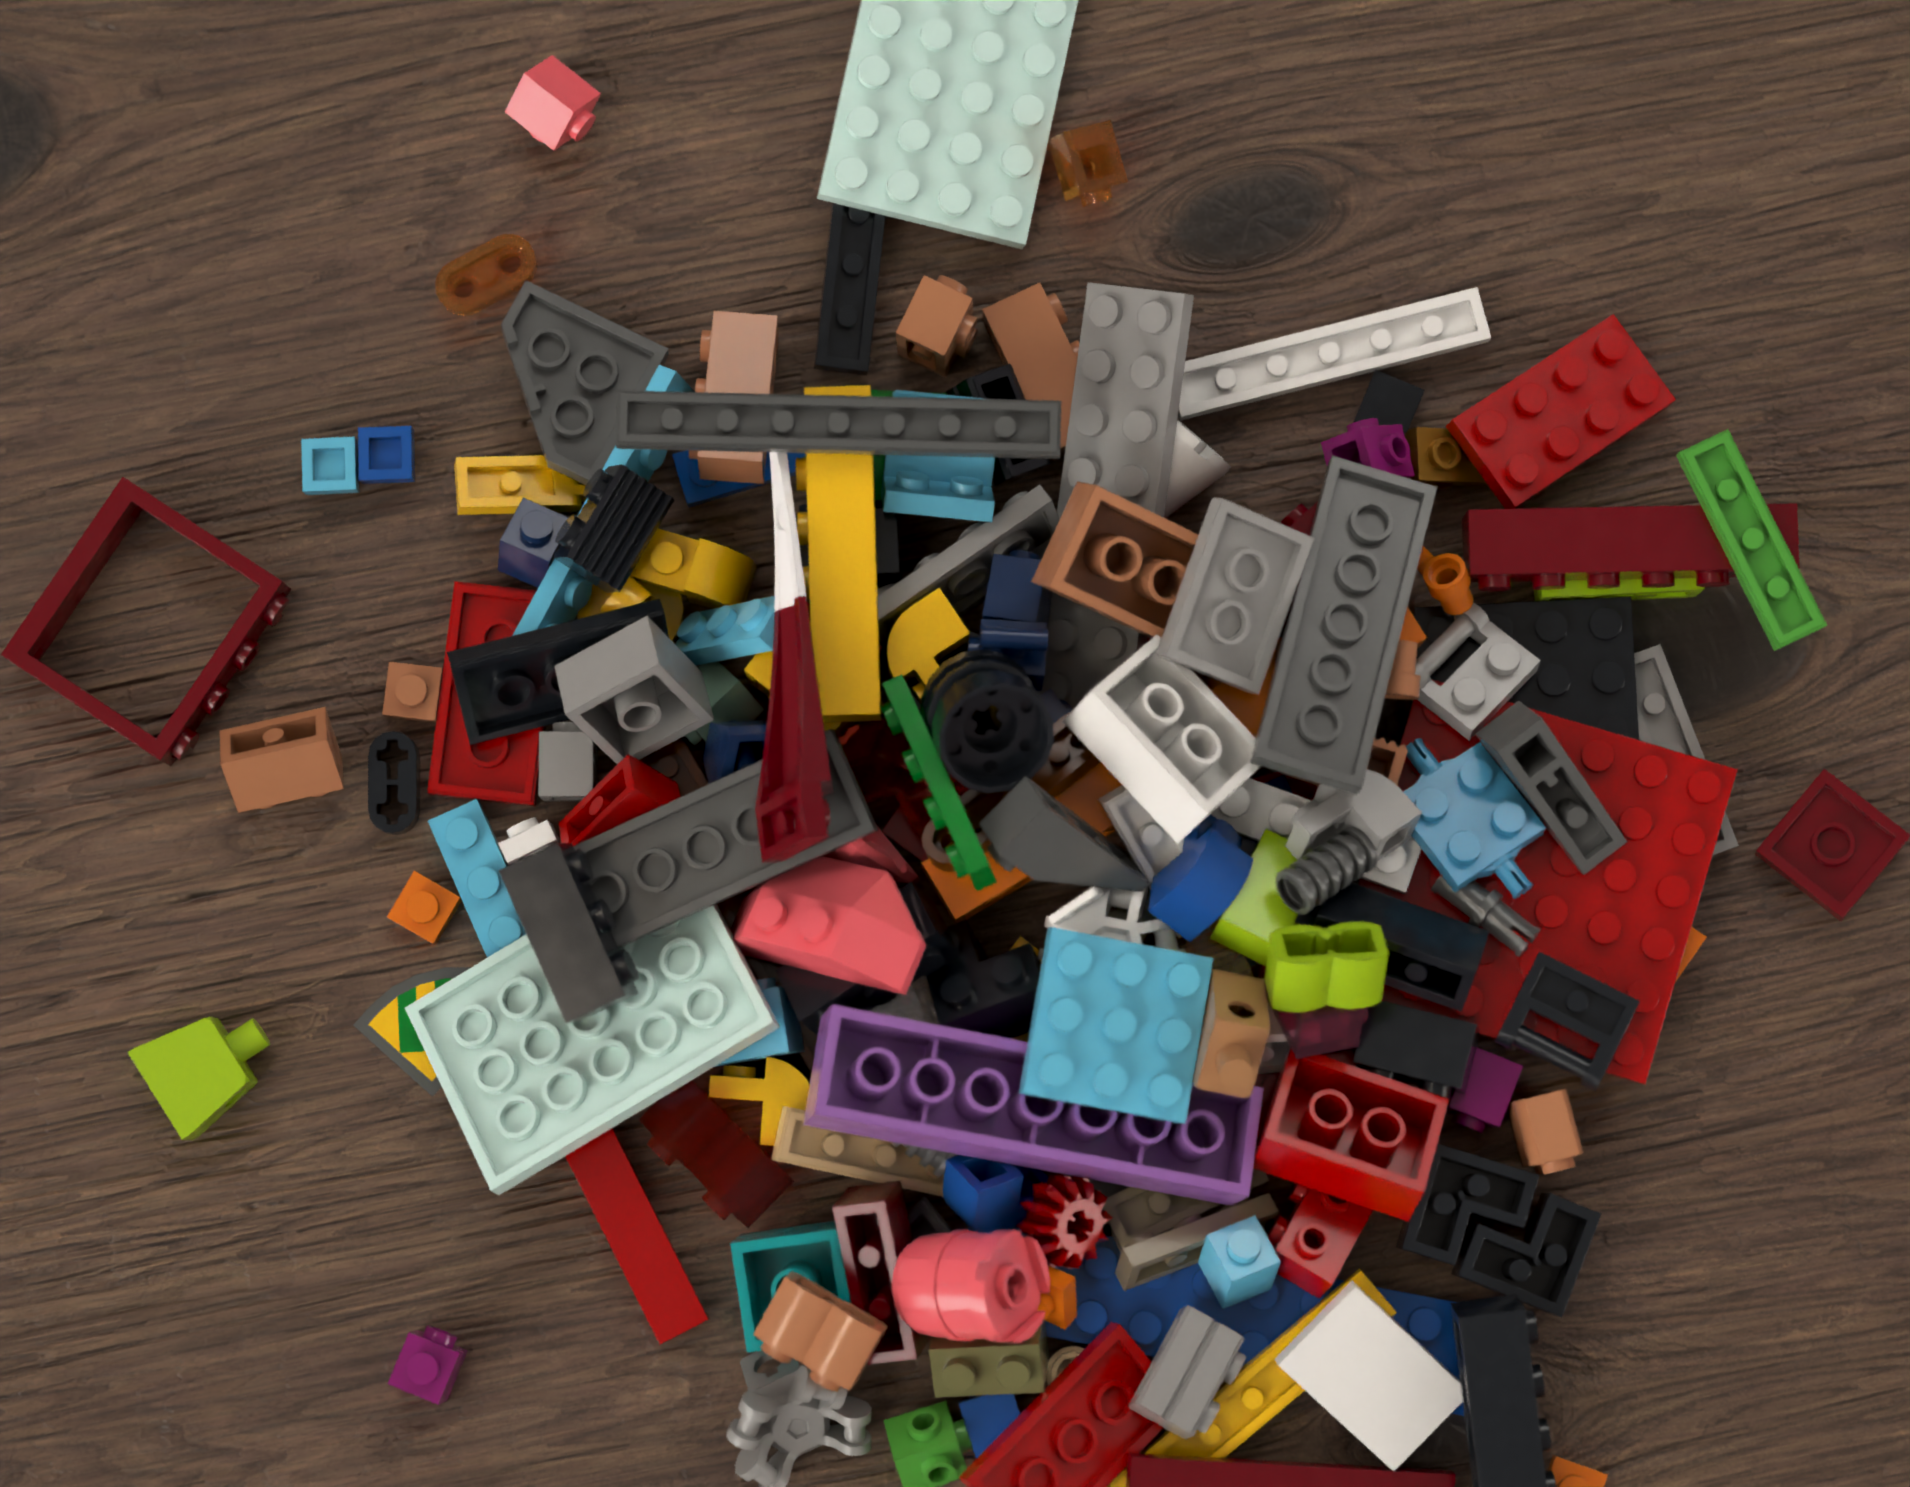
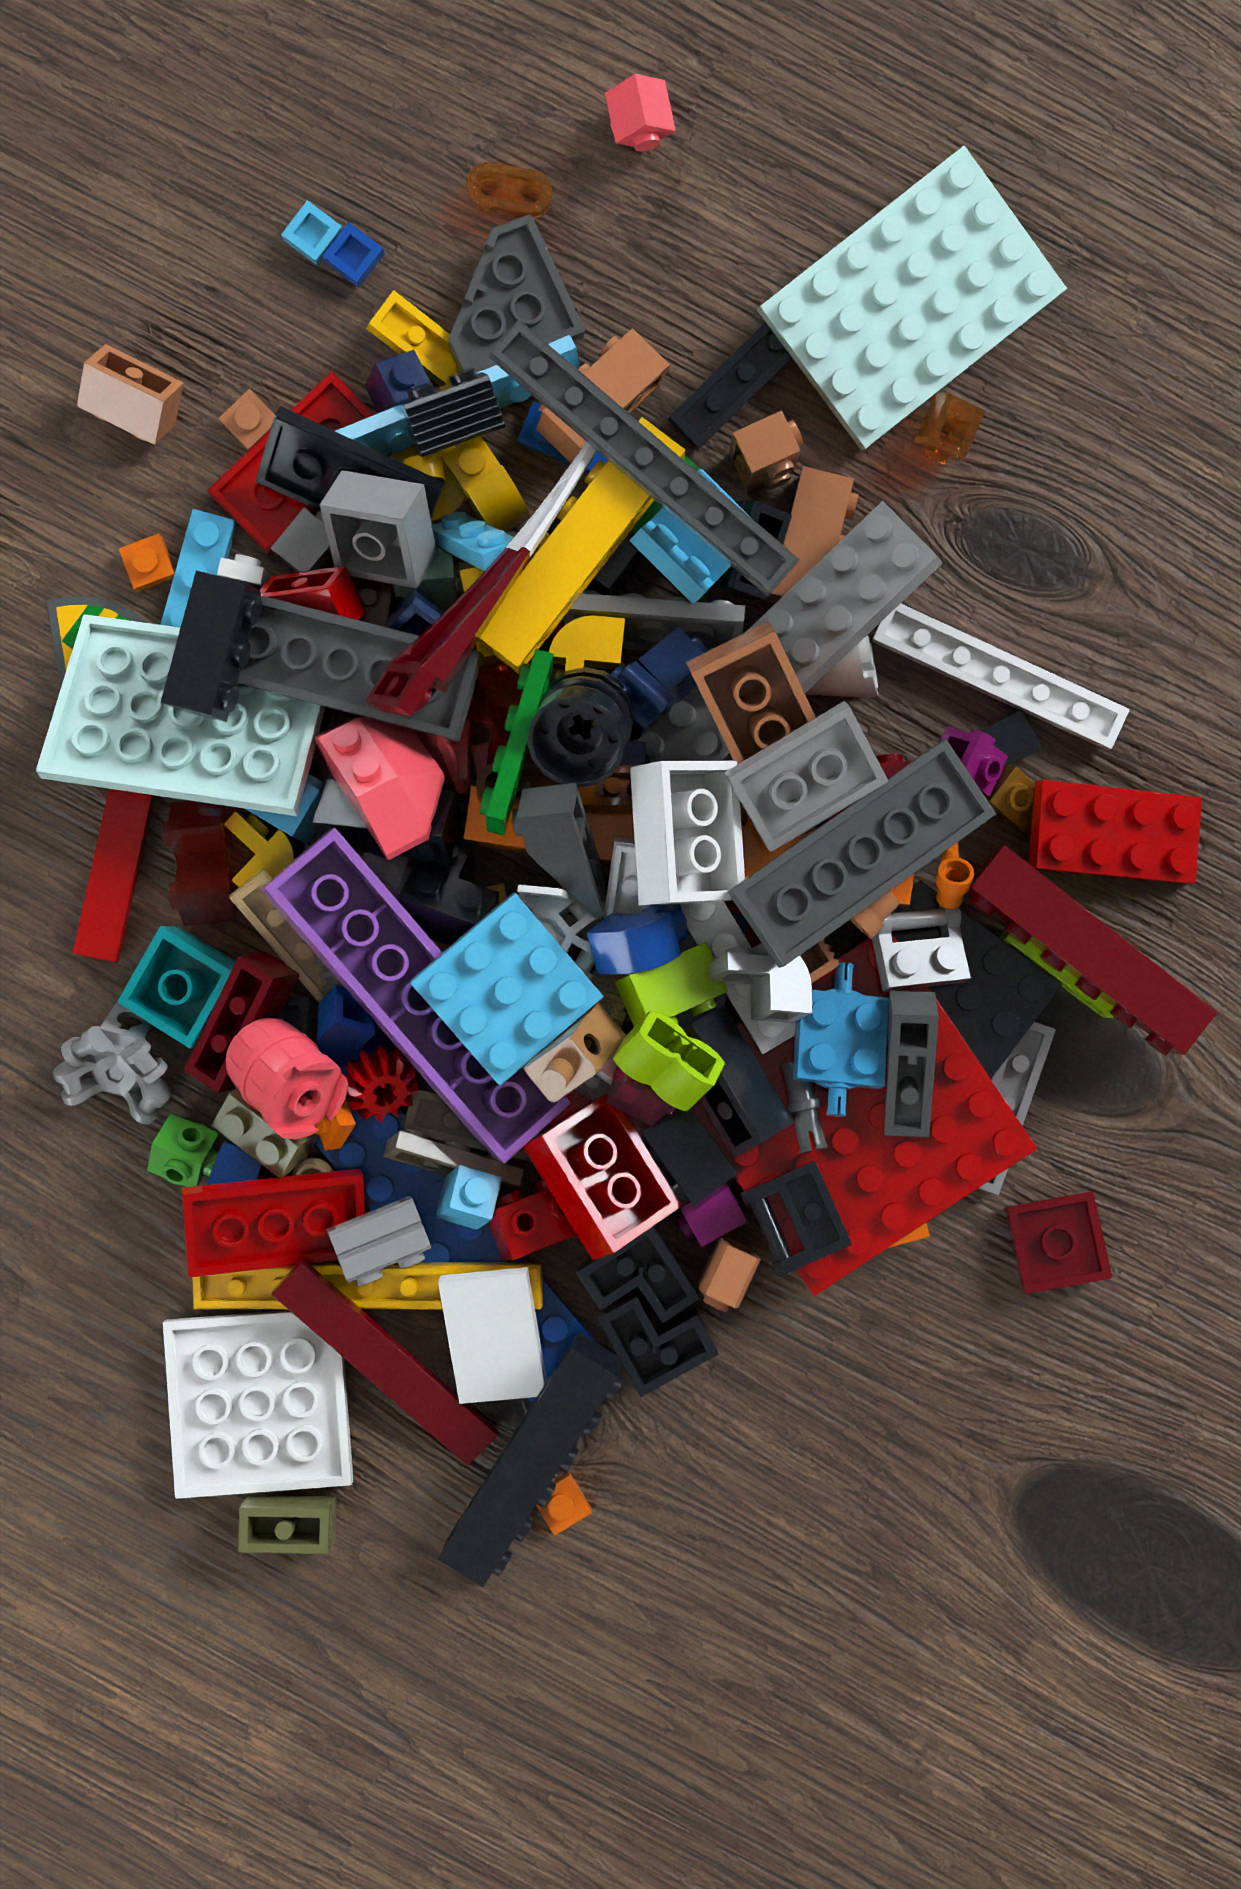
camera: 35 degrees right, 5 degrees up
dark red window [0,477,292,766] -> none
black beam [368,731,420,835] -> none
nougat brick [753,1271,888,1392] -> none
dark grey piece [1275,826,1377,915] -> none
bright green tile [1676,429,1827,651] -> none

